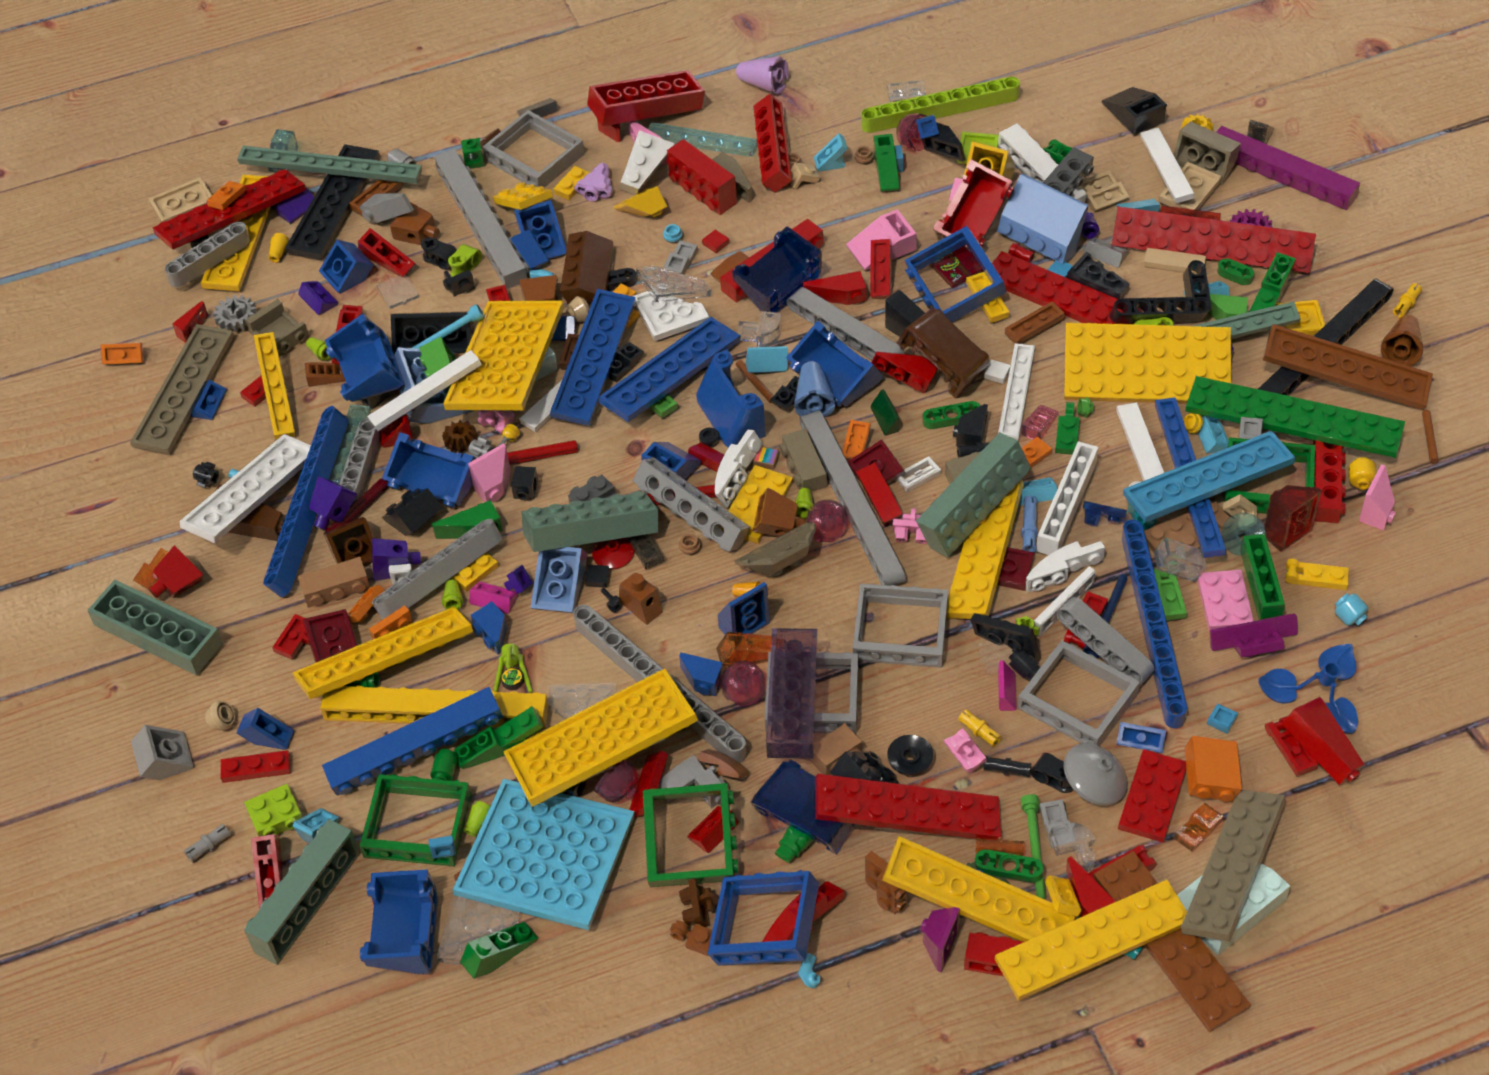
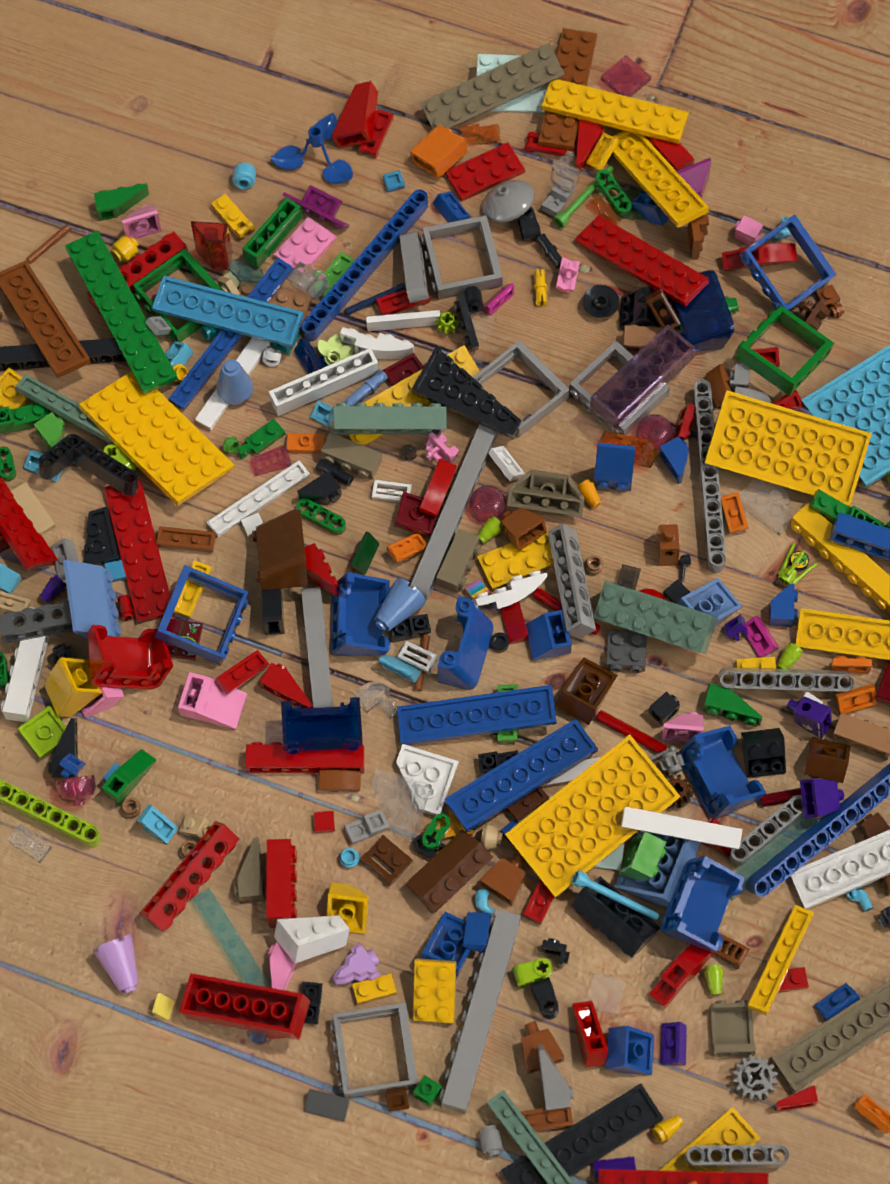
camera: 140 degrees left, 15 degrees up
none -> green slope [94,183,149,221]
none -> light yellow slope [152,993,174,1020]
none -> medium blue cone [216,360,254,405]
none -> black slope [301,981,323,1024]
none -> yellowish green plate [317,334,354,366]
none -> reddish brown plate [359,835,413,887]
none -> white tile [397,641,439,674]
none -> black wing [412,345,521,439]
none -> green beam [422,813,451,850]
none -> white plate [488,446,525,481]
none -> reddish brown slope [555,657,618,725]
none -> clear pink plate [601,55,651,97]
none -> reddish brown brick [645,288,681,333]
none -> red plate [672,403,695,441]
none -> orange plate [721,492,749,534]
none -> bright pink brick [733,215,764,246]

